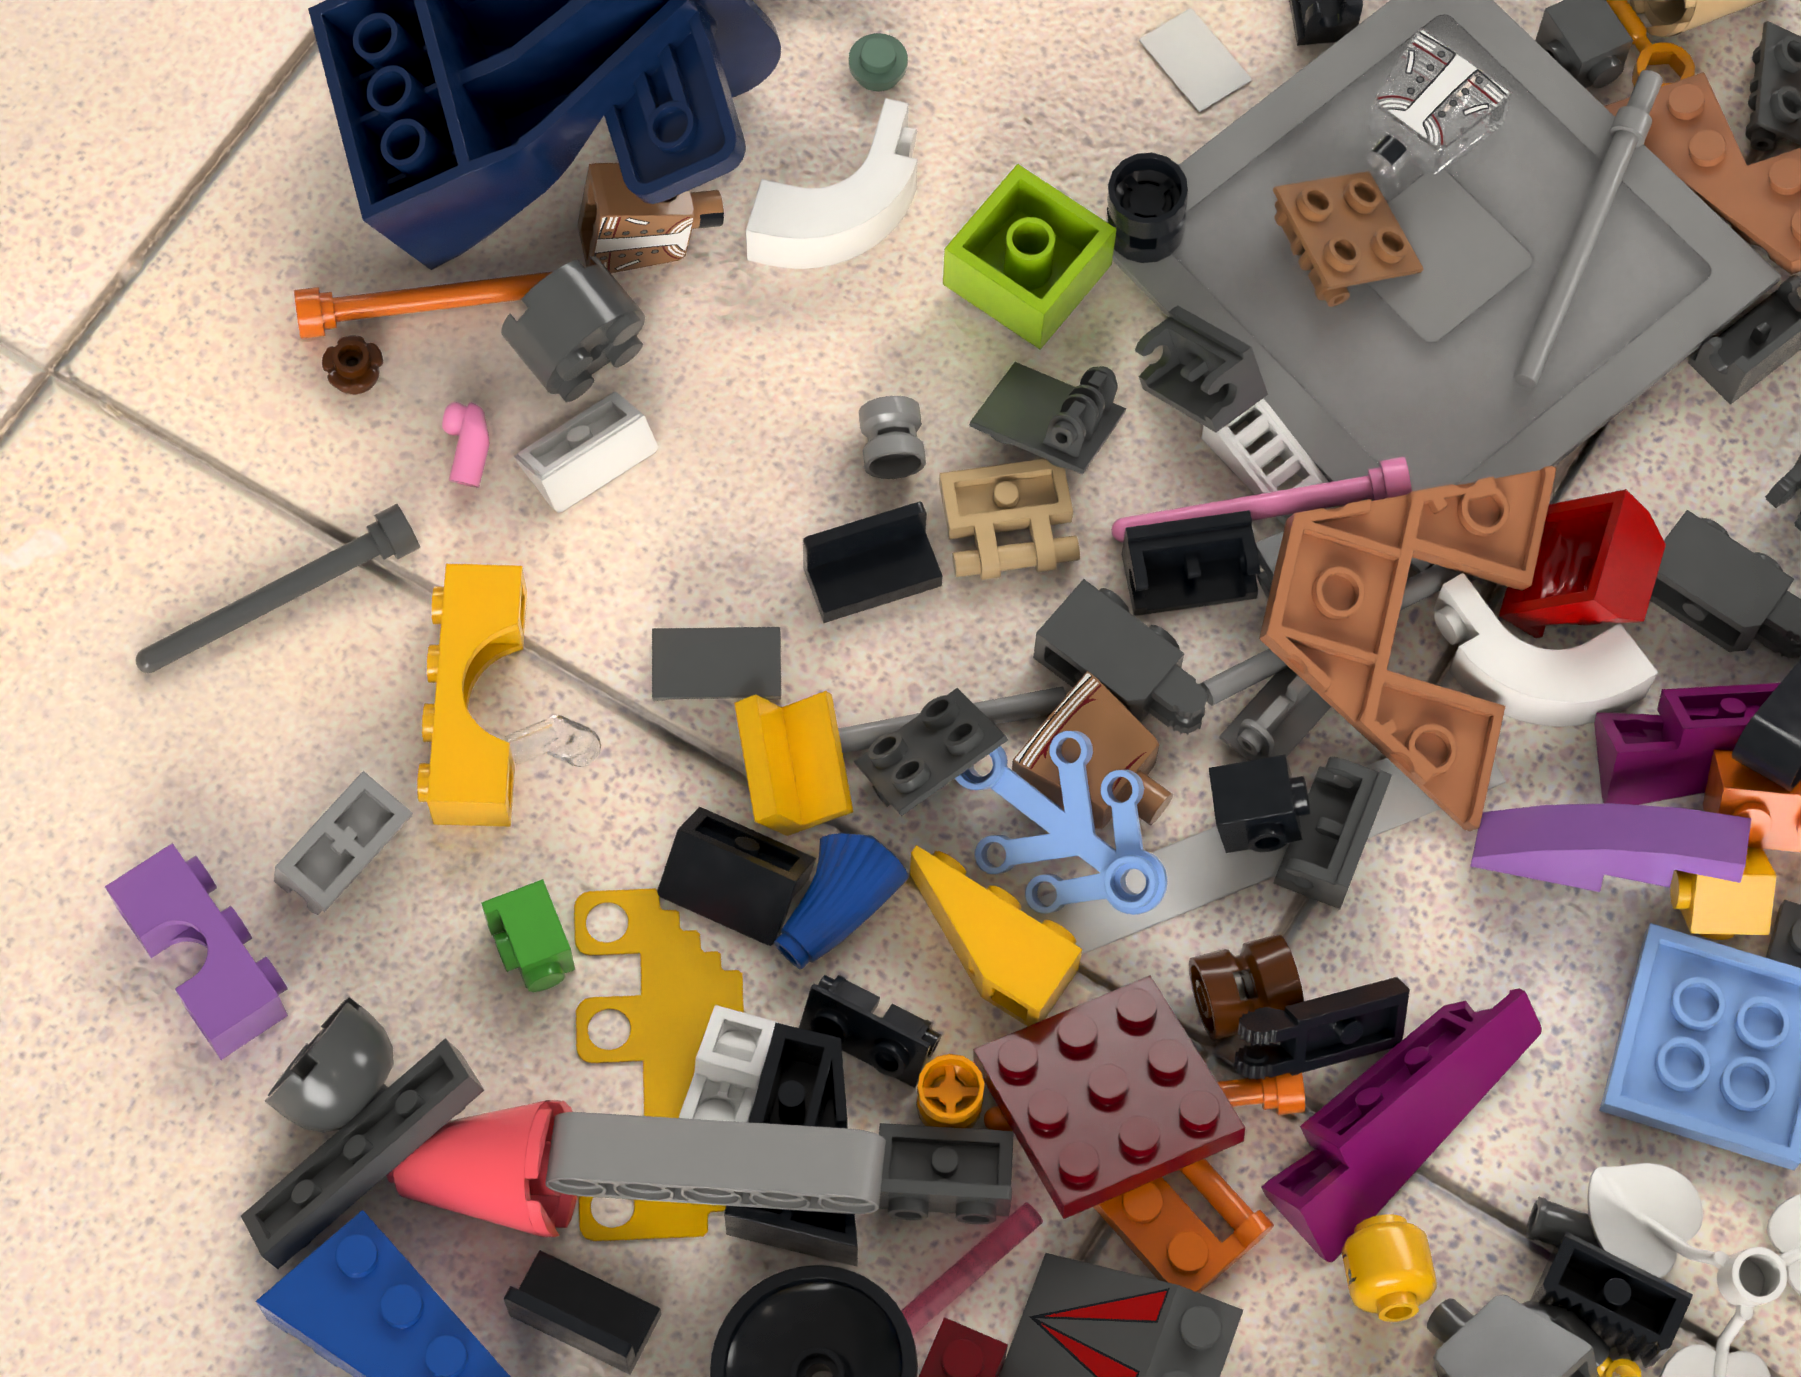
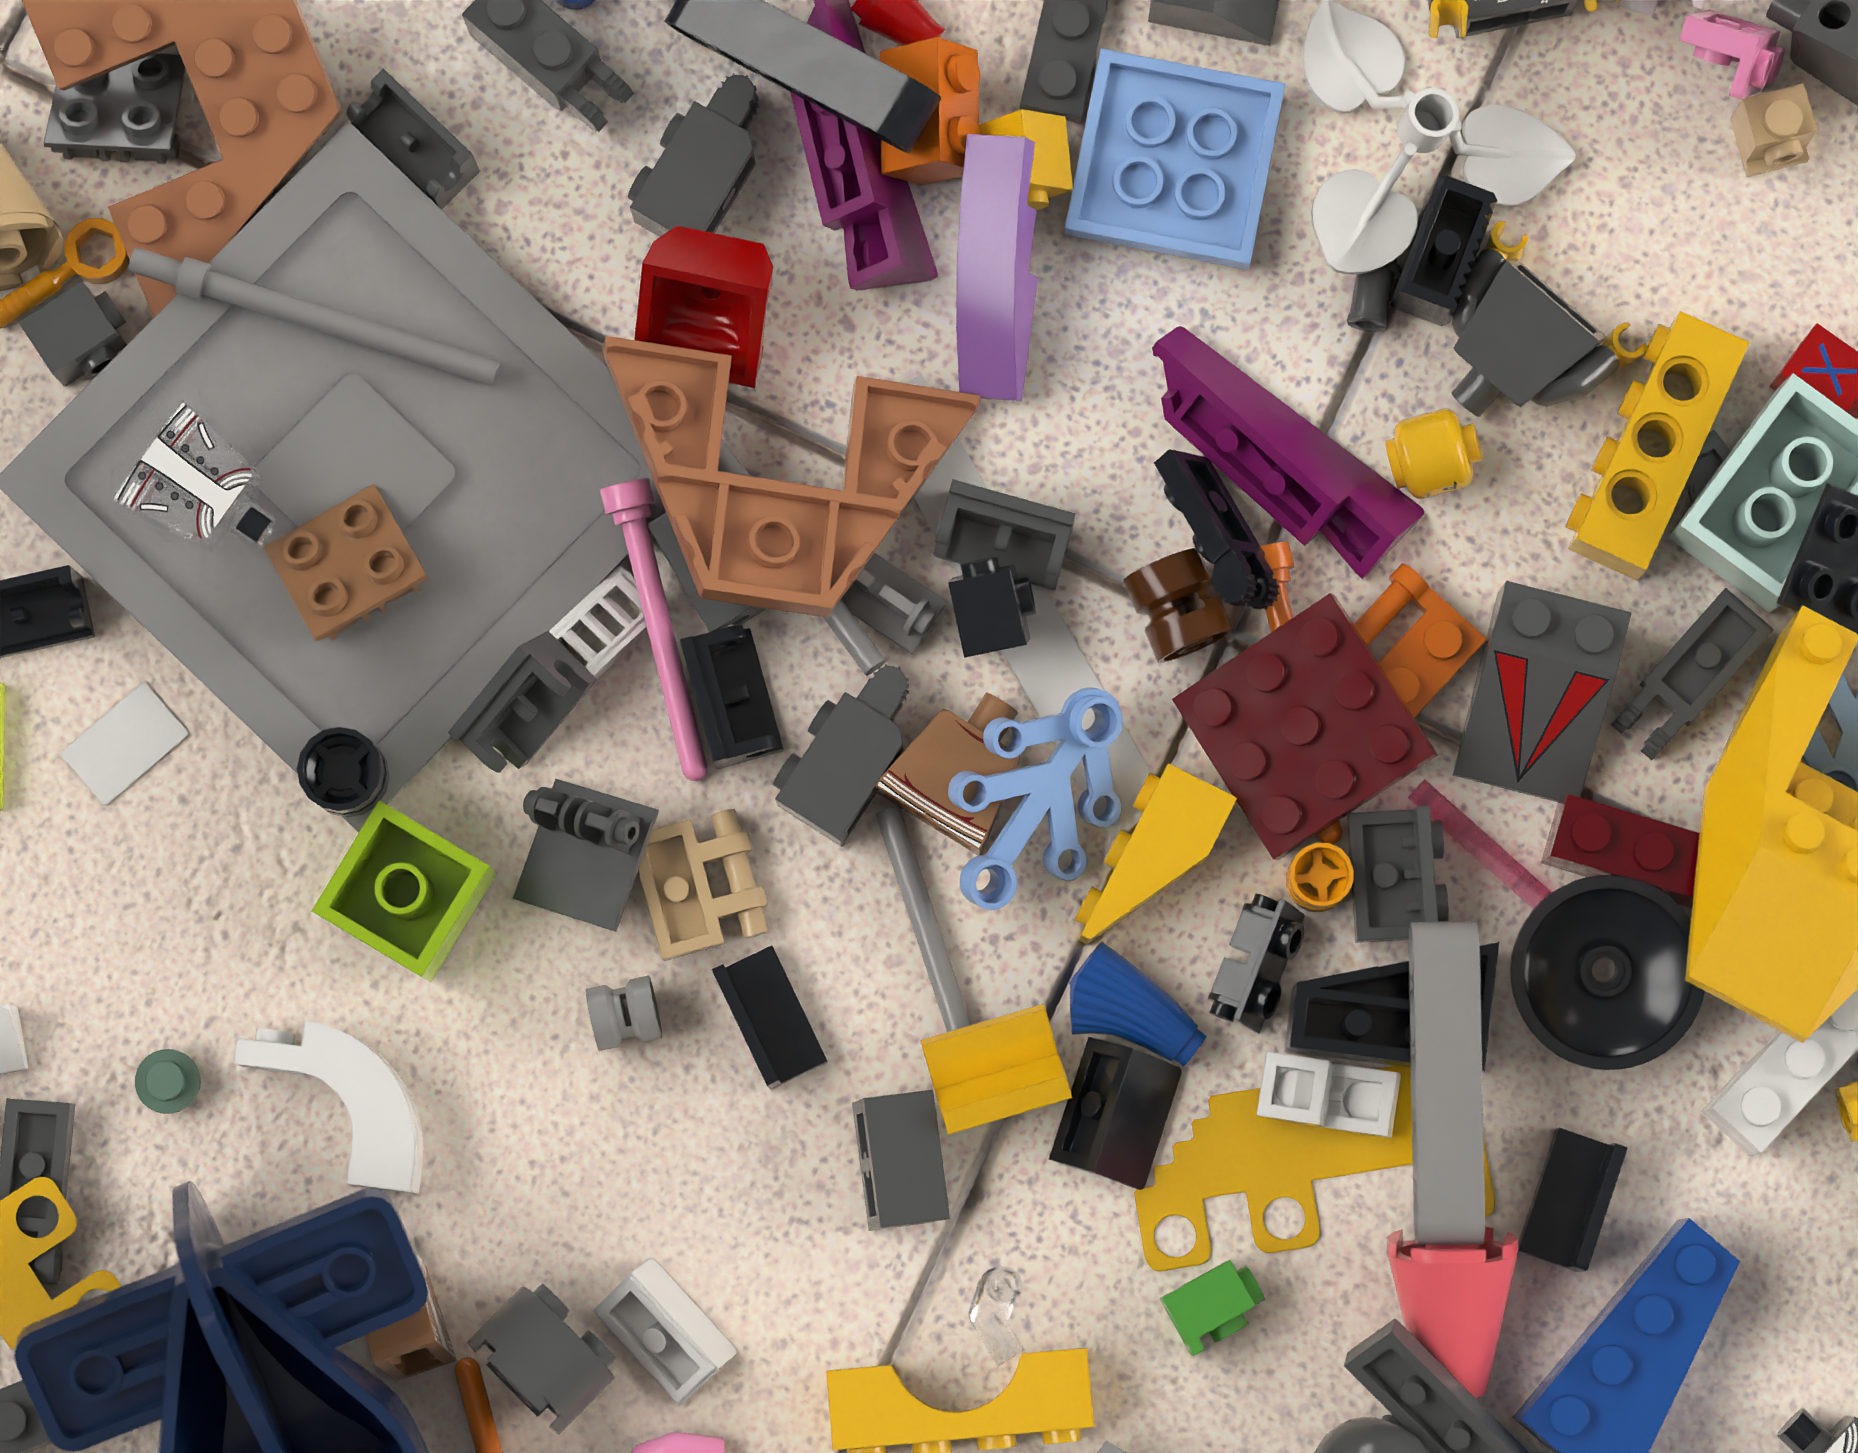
camera: 90 degrees left, 15 degrees up
dark grey hinge [853,688,1008,817] -> none
white arch [1433,573,1658,727] -> none

